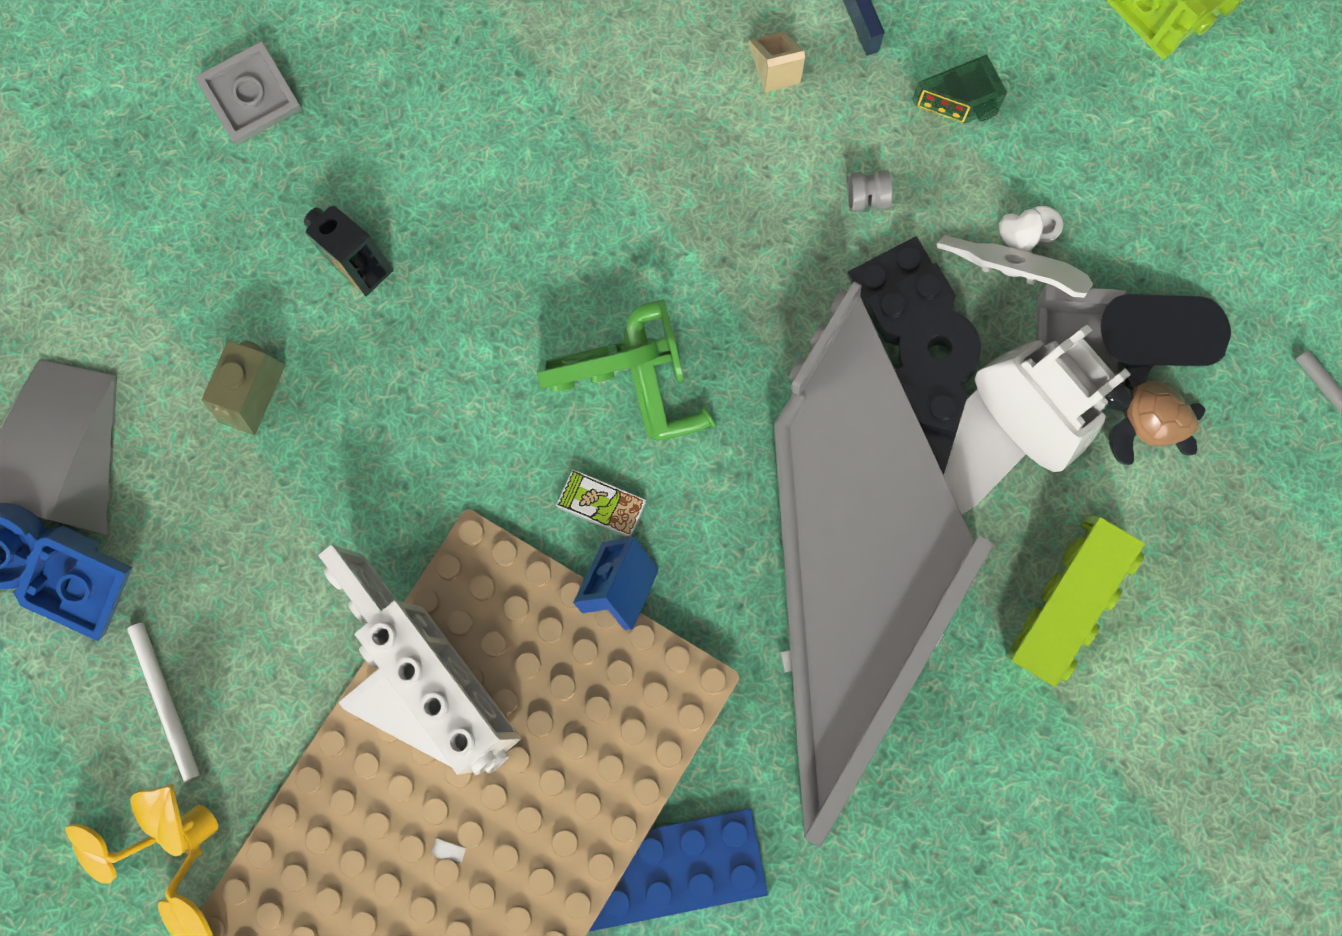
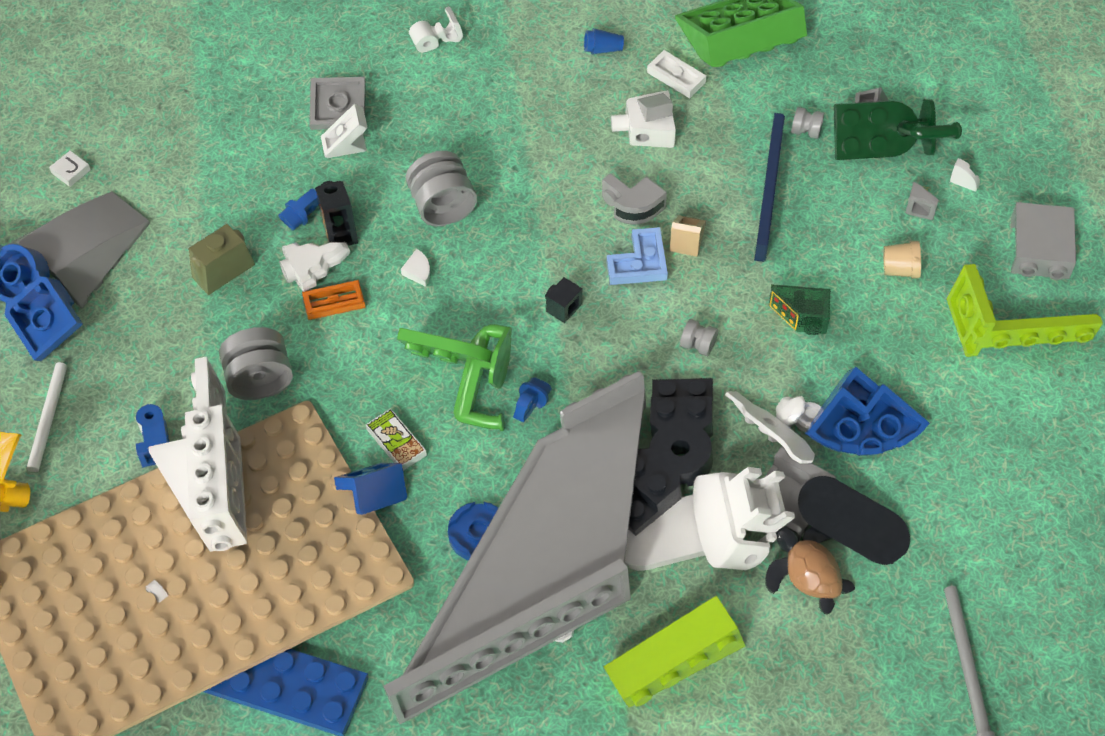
camera: 30 degrees right, 20 degrees down
none -> blue leg [135,404,170,468]
none -> light grey wheel [219,327,293,400]
none -> blue piece [278,188,318,231]
none -> white rock [279,242,350,292]
none -> orange tile [302,280,365,320]
none -> white slope [321,104,368,158]
none -> white tile [401,249,430,287]
none -> light grey wheel [406,151,477,227]
none -> blue tile [447,502,498,560]
none -> blue piece [513,377,552,423]
none -> black plate [545,277,583,324]
none -> light grey brick [602,173,667,225]
none -> light blue plate [606,227,668,285]
none -> blue brick [805,367,930,456]

